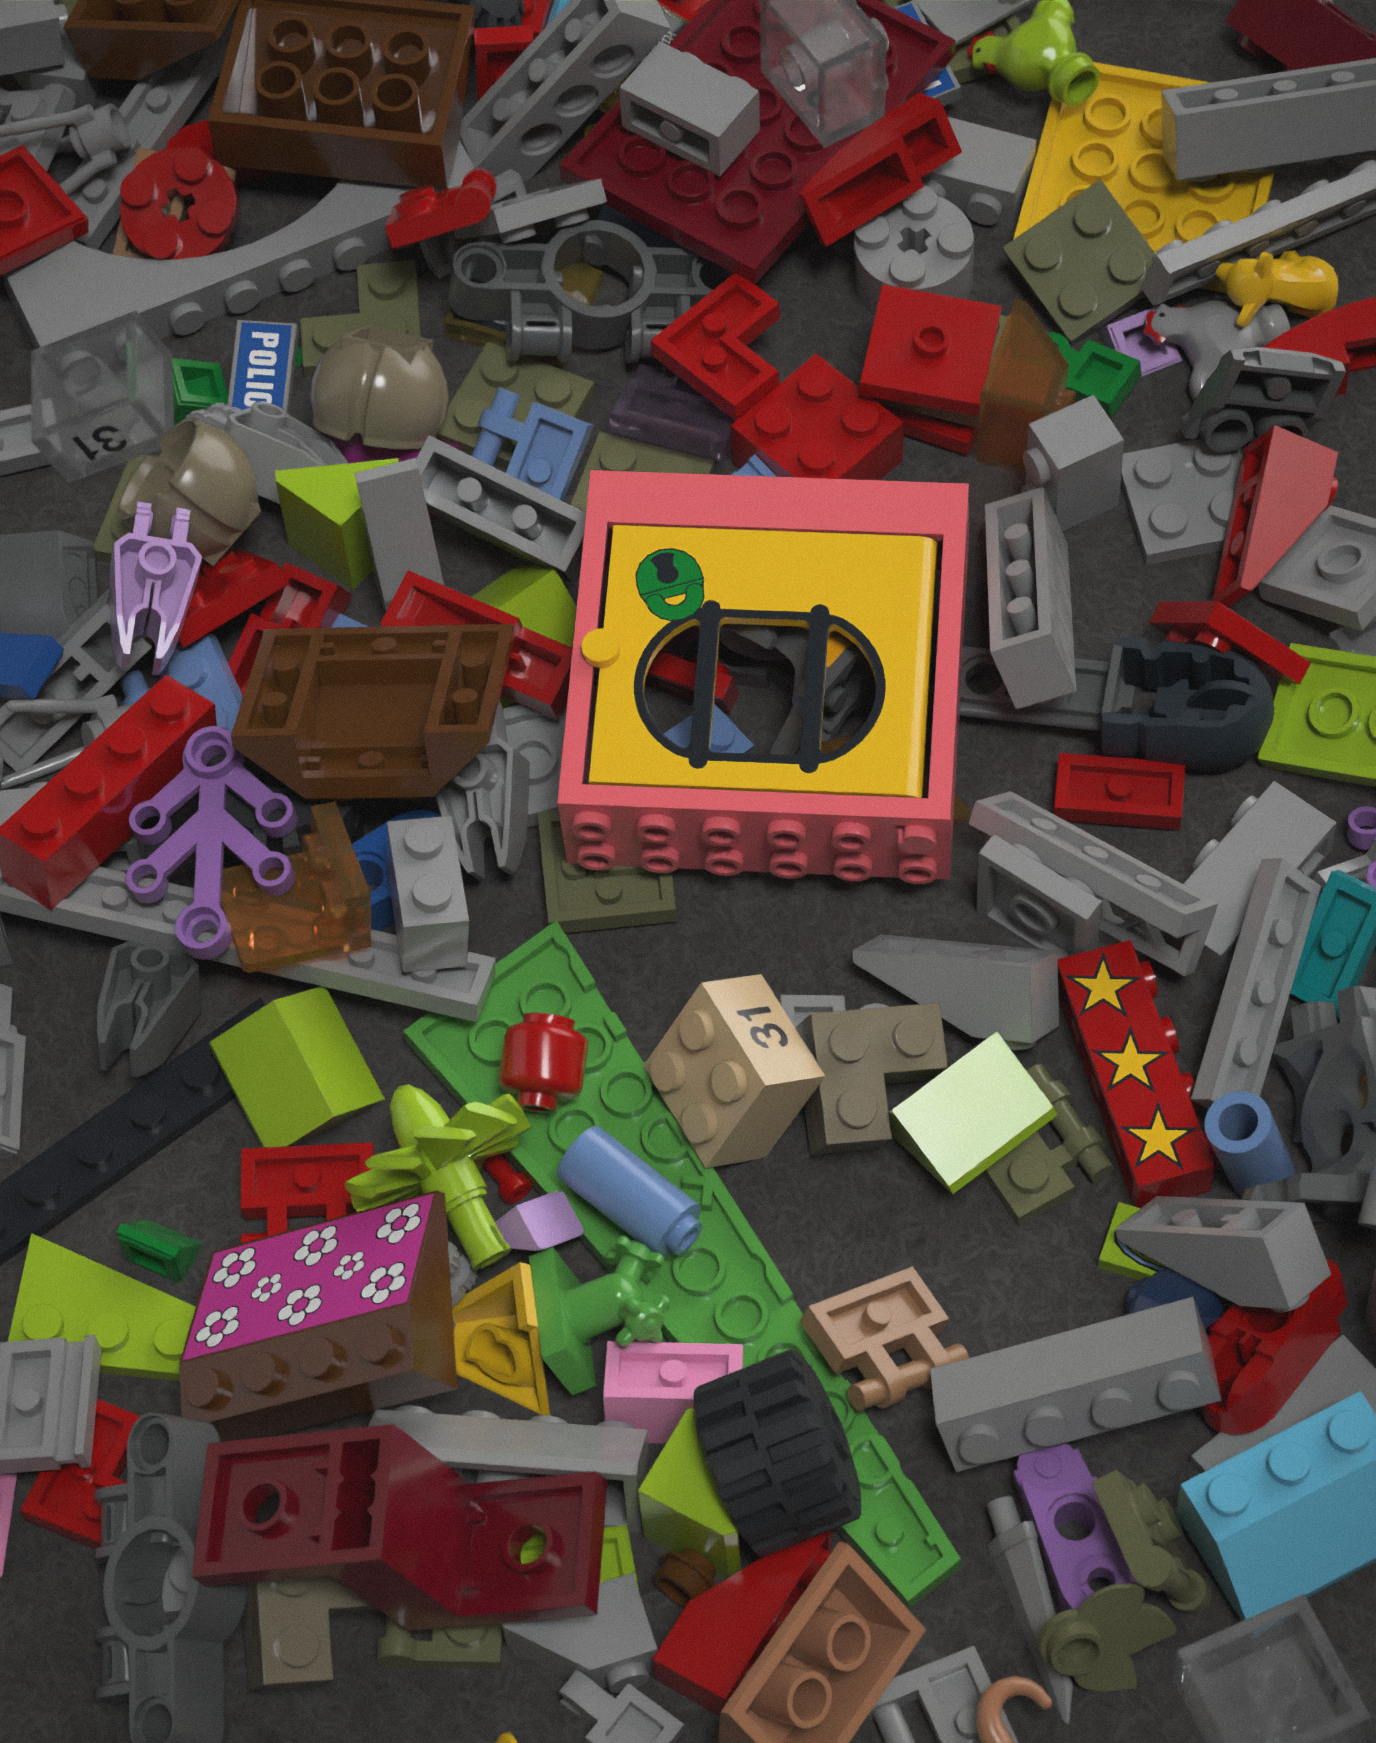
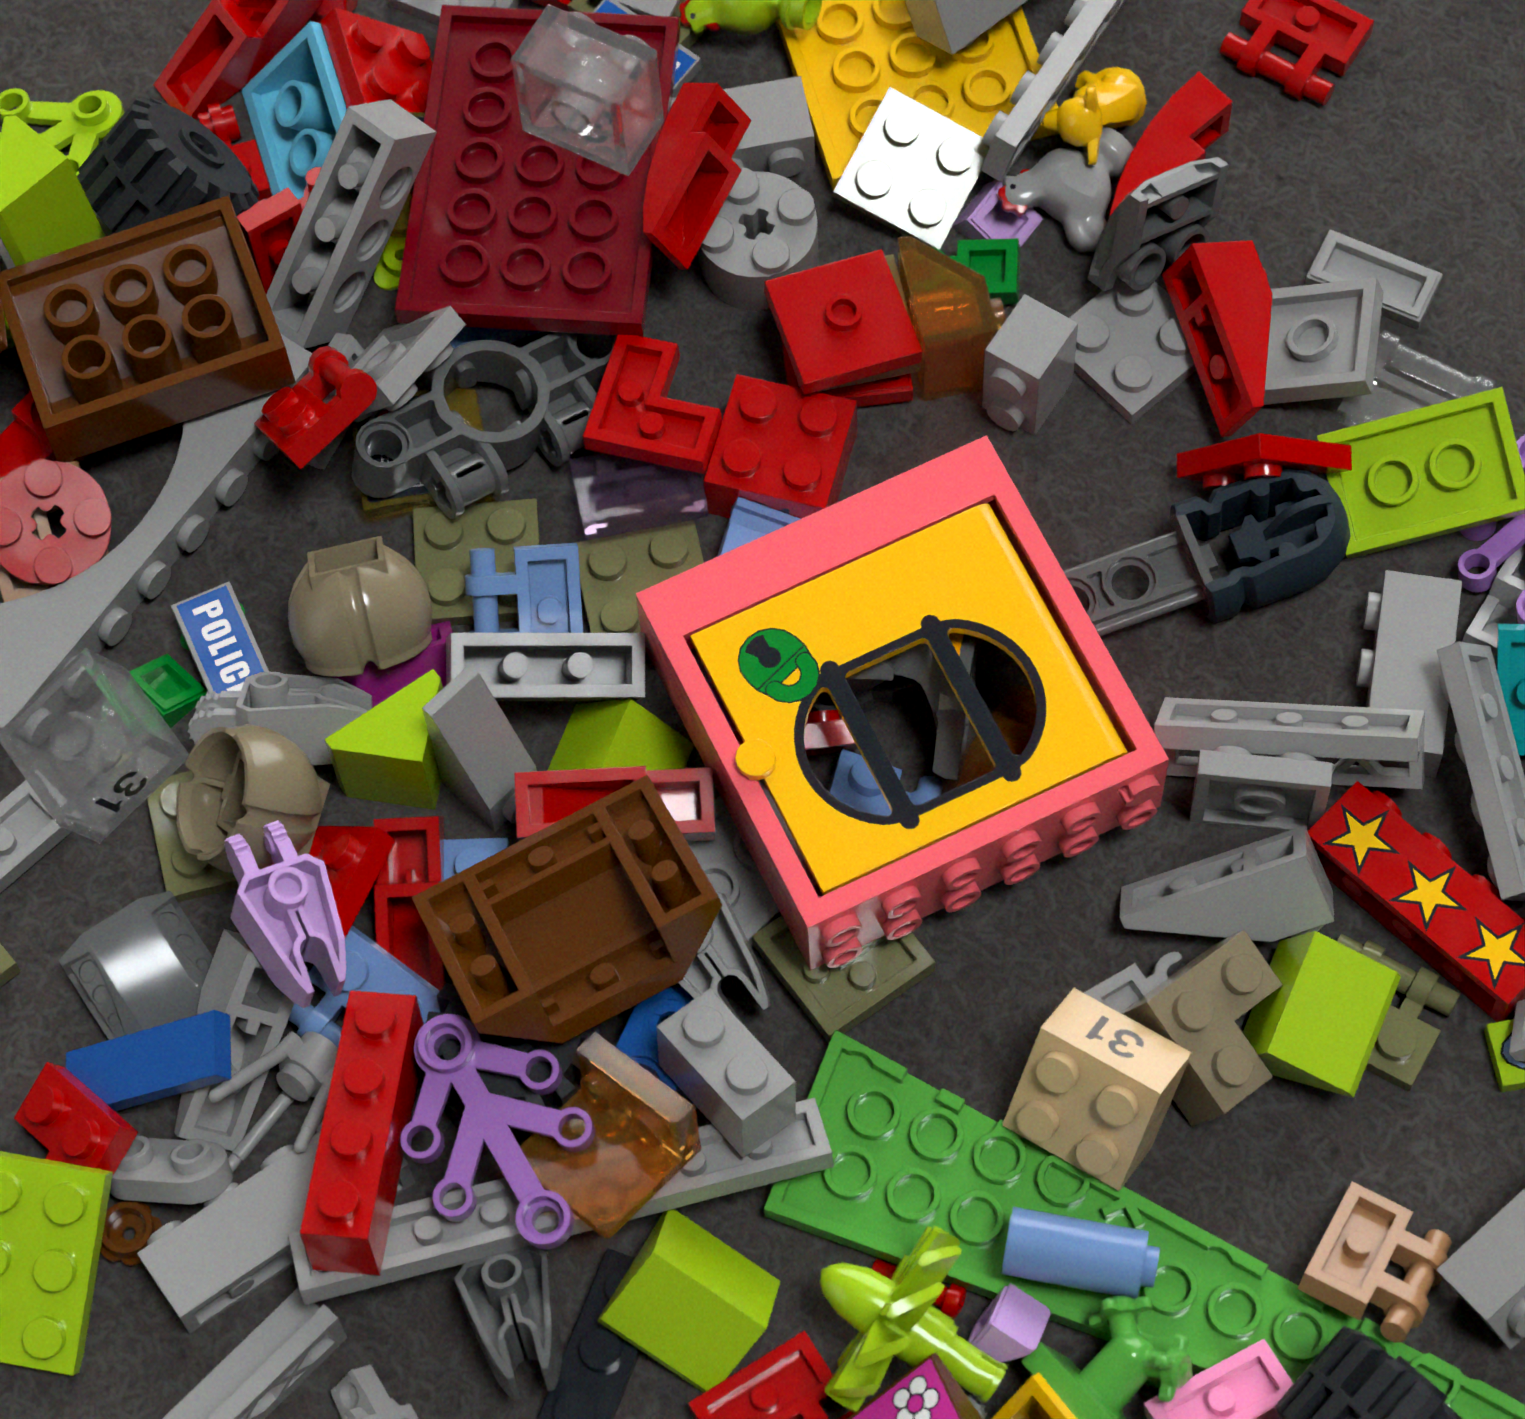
camera: 30 degrees left, 5 degrees up
olive plate [300,260,422,377] -> none
red head [498,1013,588,1113] -> none
light grey brick [619,41,760,176] -> none
light grey brick [985,487,1076,709] -> none
red plate [1054,753,1186,830] -> none

